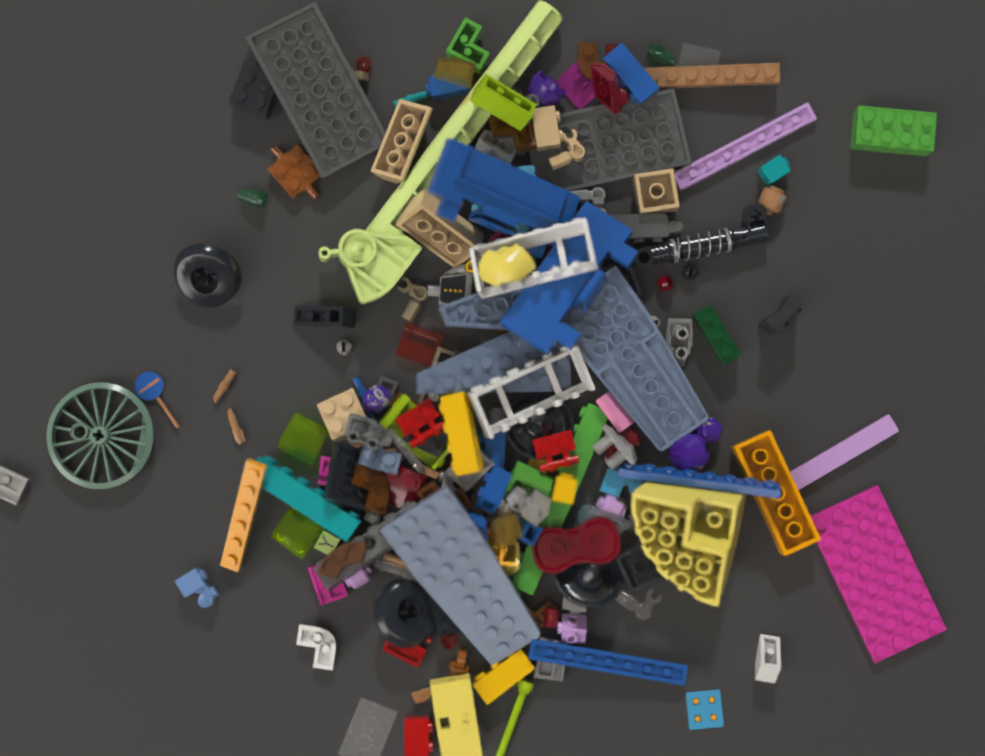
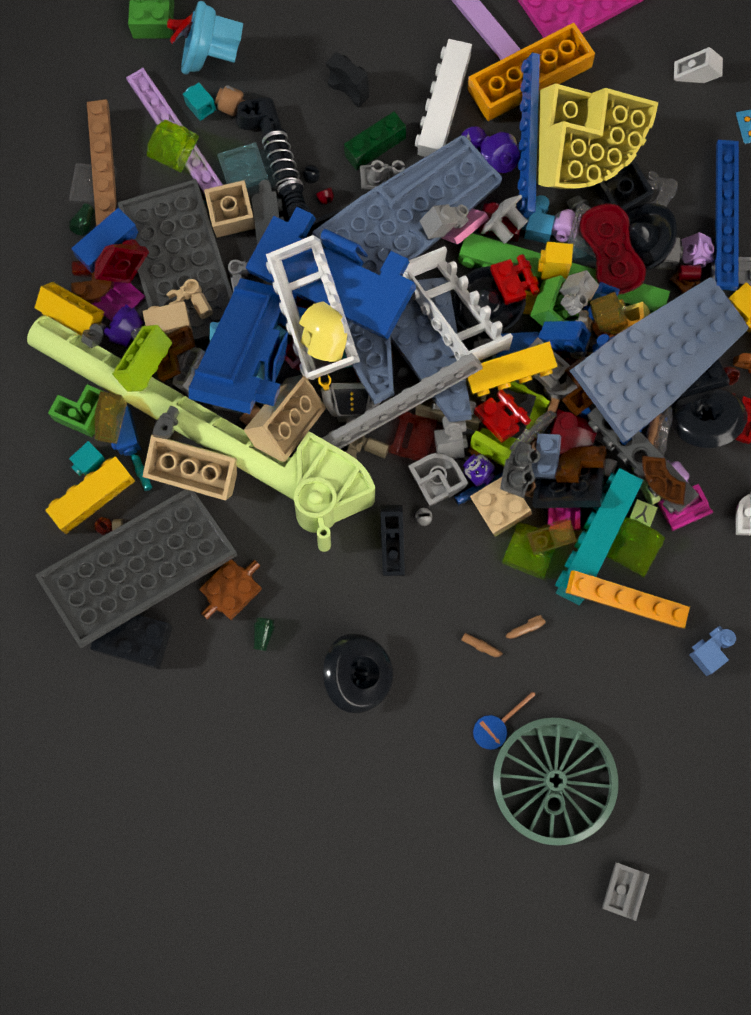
camera: 90 degrees left, 10 degrees down
none -> yellow brick [35,282,105,336]
none -> yellow brick [45,456,135,534]
none -> teal brick [69,441,106,476]
none -> dark grey piece [81,323,106,348]
none -> clear neon green slope [147,120,199,173]
none -> dark grey piece [152,406,179,439]
none -> medium azure piece [167,1,243,75]
none -> clear light blue plate [217,142,268,188]
none -> light grey plate [322,353,483,449]
none -> light grey brick [408,453,468,506]
none -> white brick [415,39,472,157]
none -> light grey brick [420,204,469,239]
none -> light grey brick [434,416,468,459]
none -> clear yellow slope [527,517,577,555]

